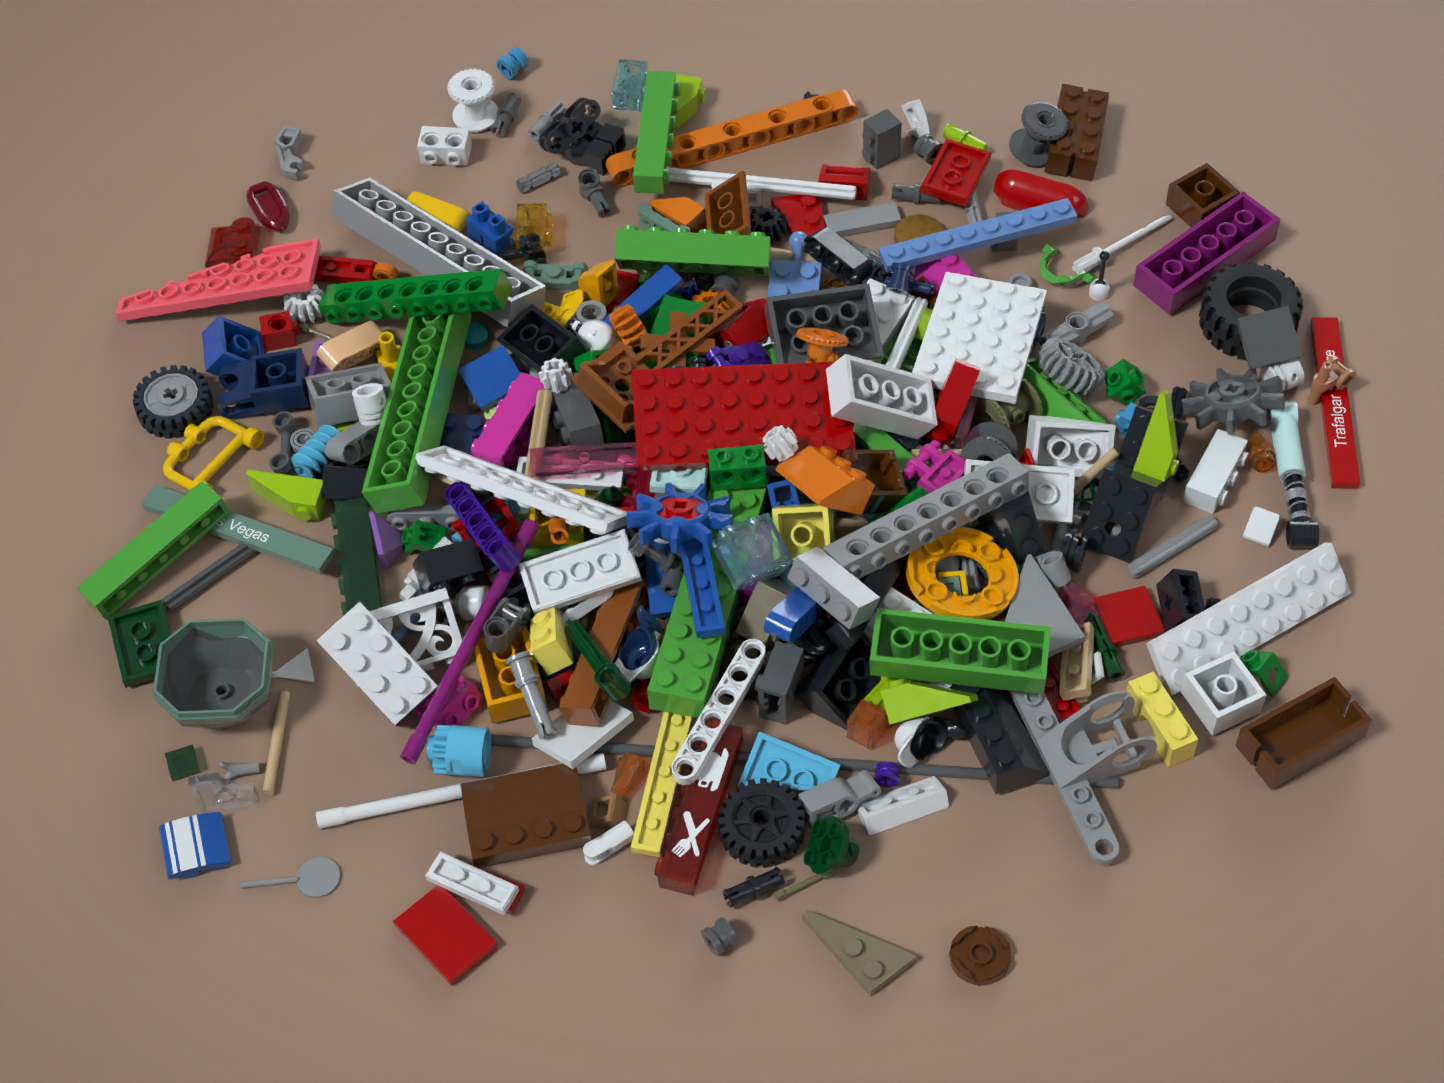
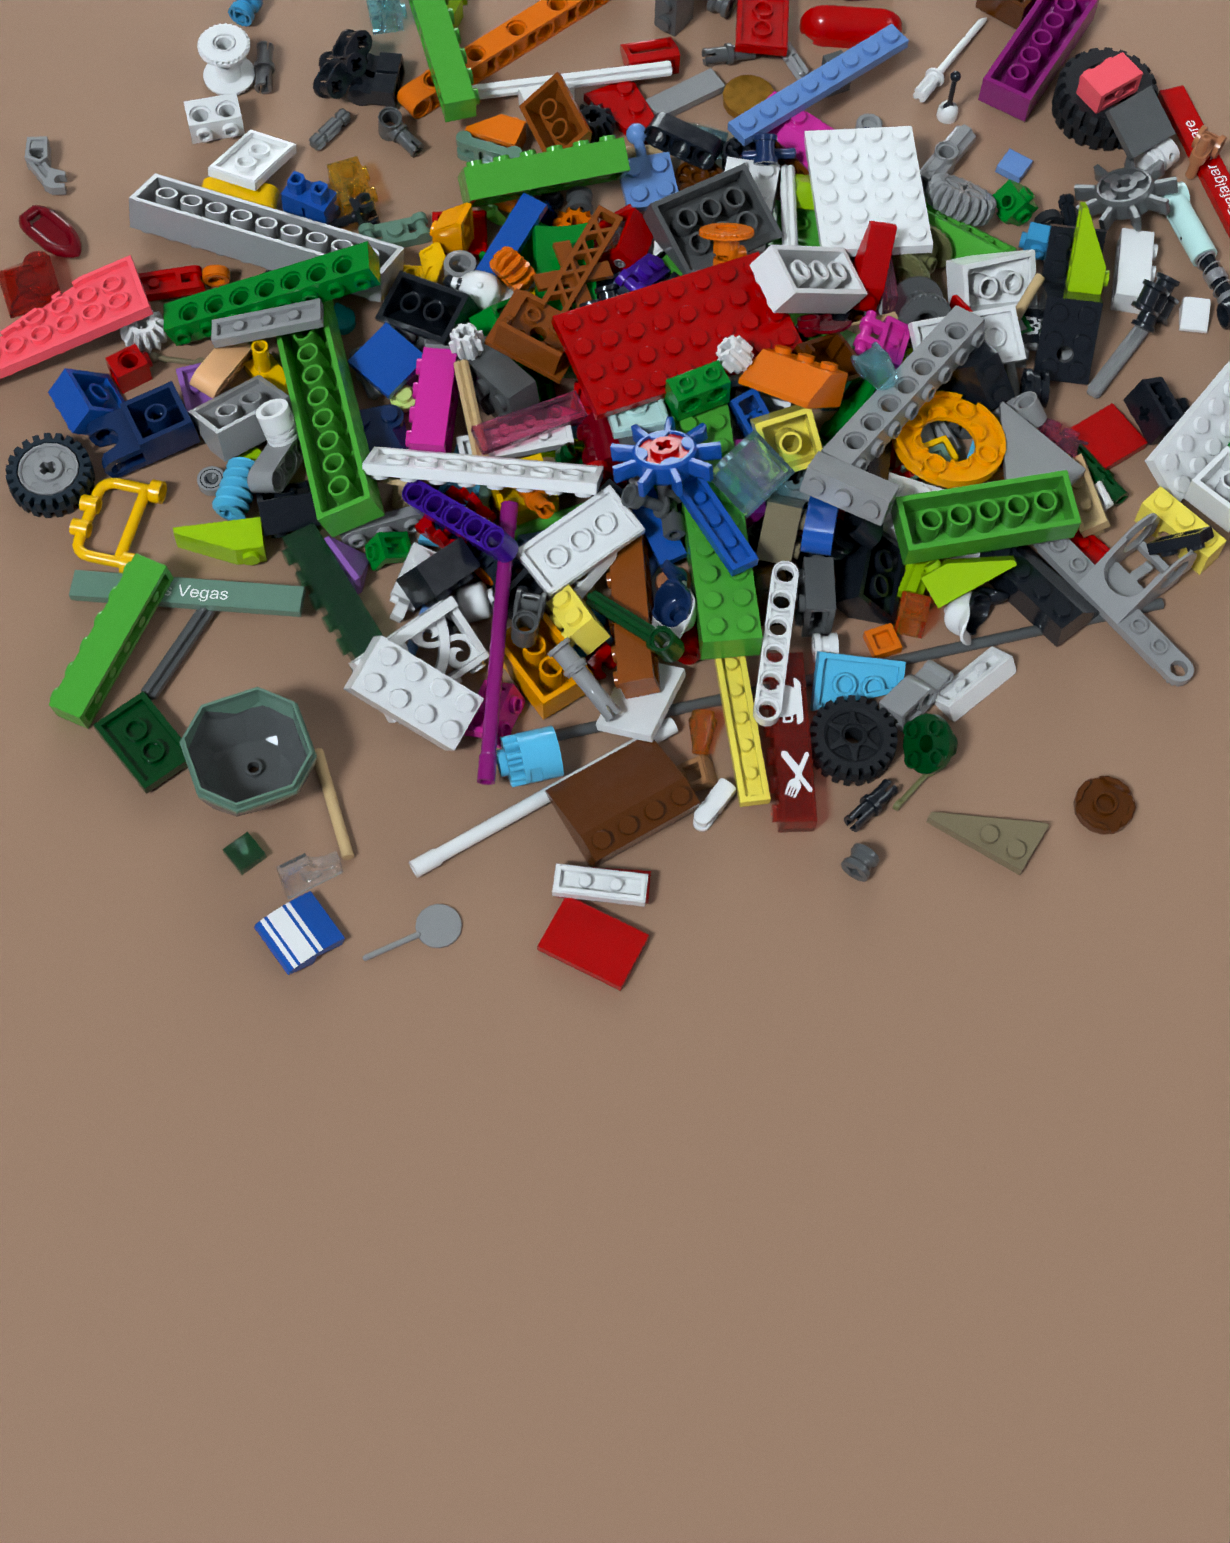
camera: 25 degrees left, 10 degrees up
light grey bar [215,761,259,788] -> none
dark grey bar [269,411,297,474] -> none
white piece [272,648,315,683] -> none
light grey axle [528,102,566,142] -> none
dark purple bush [874,762,901,787] -> none
bright green helmet [1039,244,1098,286] -> none
clear orange cone [1247,433,1276,473] -> none
none -> white tile [208,130,297,191]
none -> light grey plate [211,298,324,348]
none -> dark red plate [795,314,852,337]
none -> white wheel [812,632,839,663]
none -> clear light blue piece [850,341,899,390]
none -> orange tile [863,623,902,659]
none -> medium blue tile [995,149,1033,183]
none -> coral brick [1076,52,1143,114]
none -> black axle [1131,272,1180,334]
none -> black plate [1146,526,1214,557]

